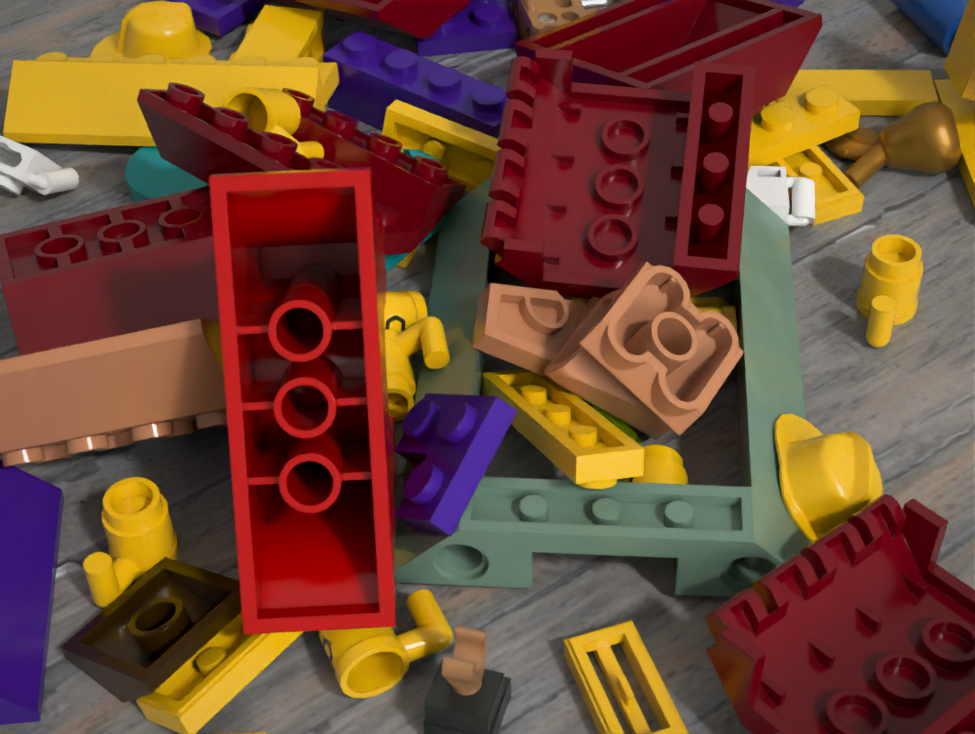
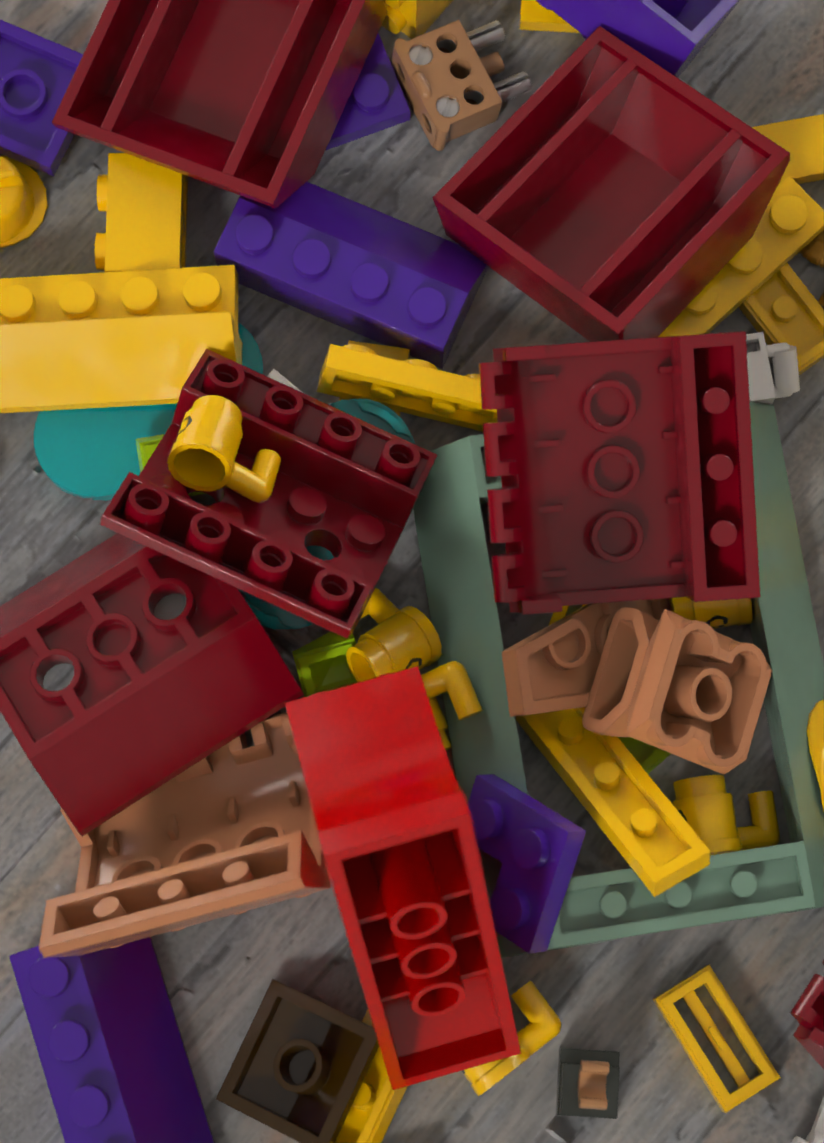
camera: 15 degrees left, 35 degrees up
yellow piece [83,477,179,608] -> none

